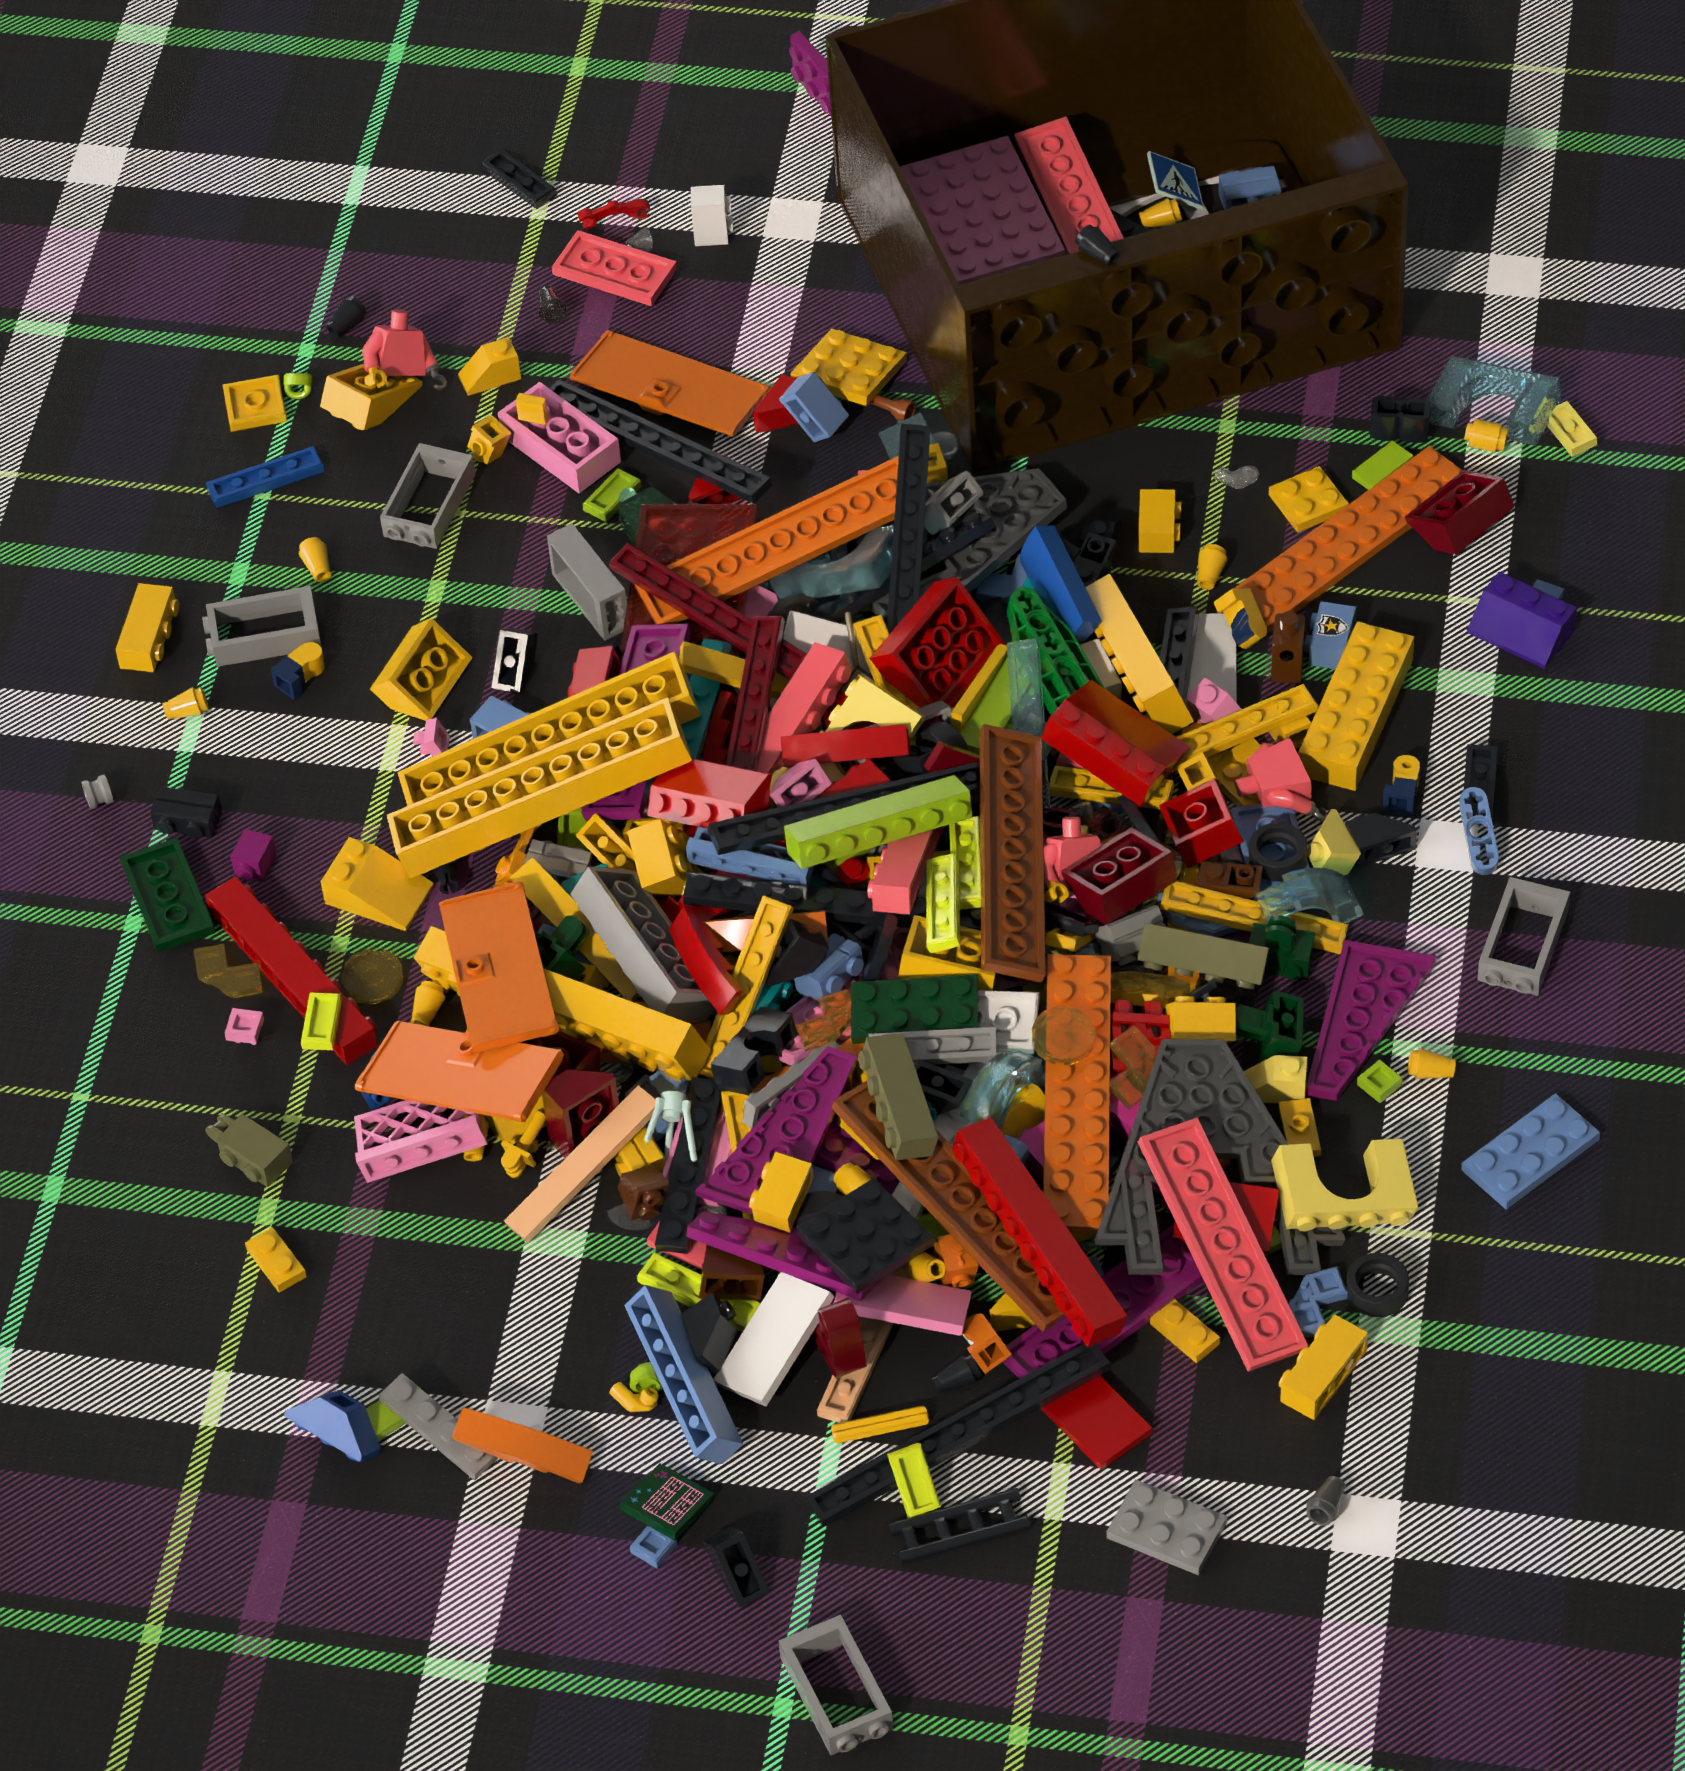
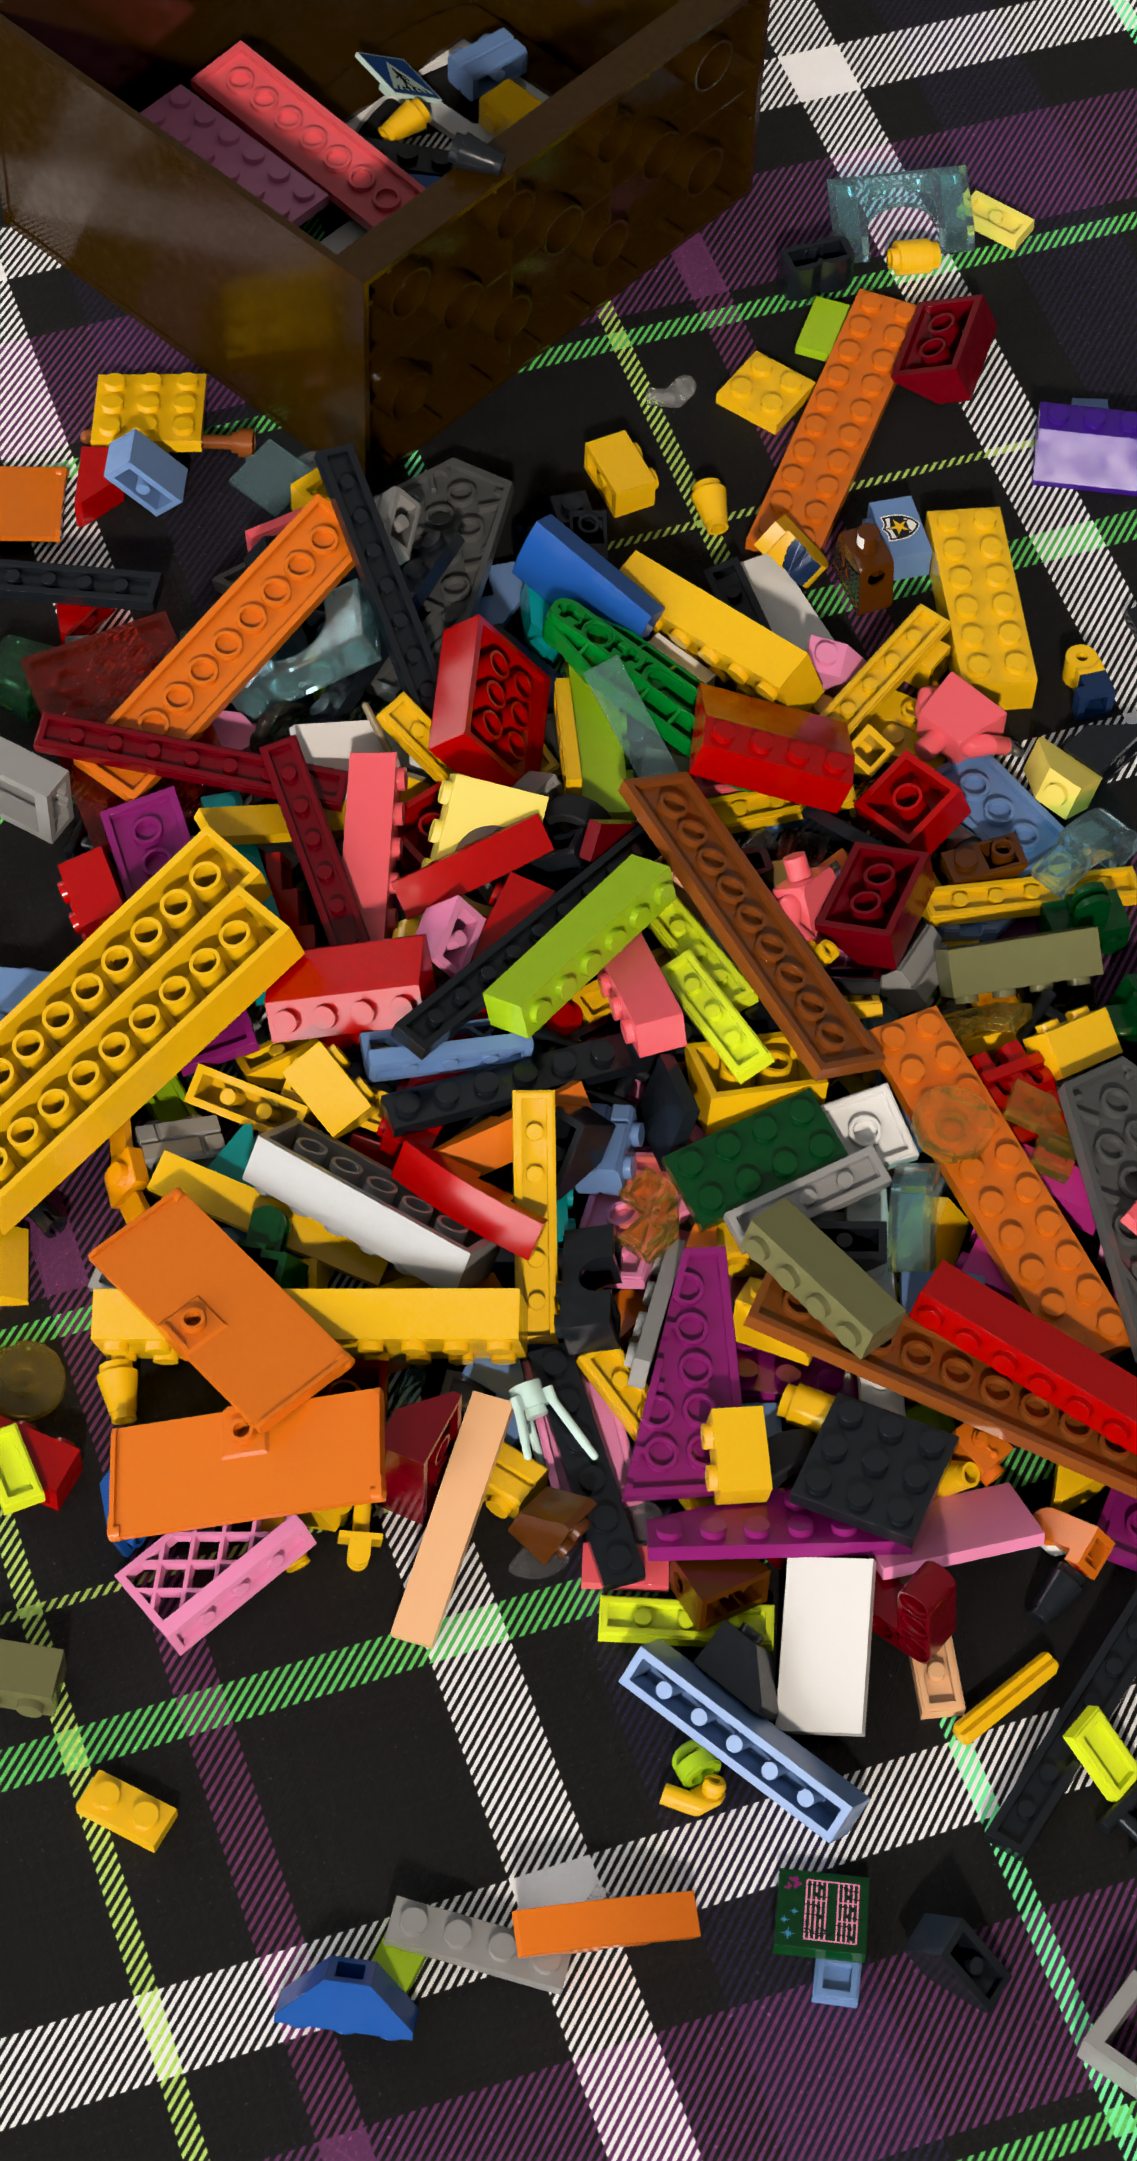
camera: 35 degrees left, 5 degrees up
black tyre [1249,822,1307,882] -> none

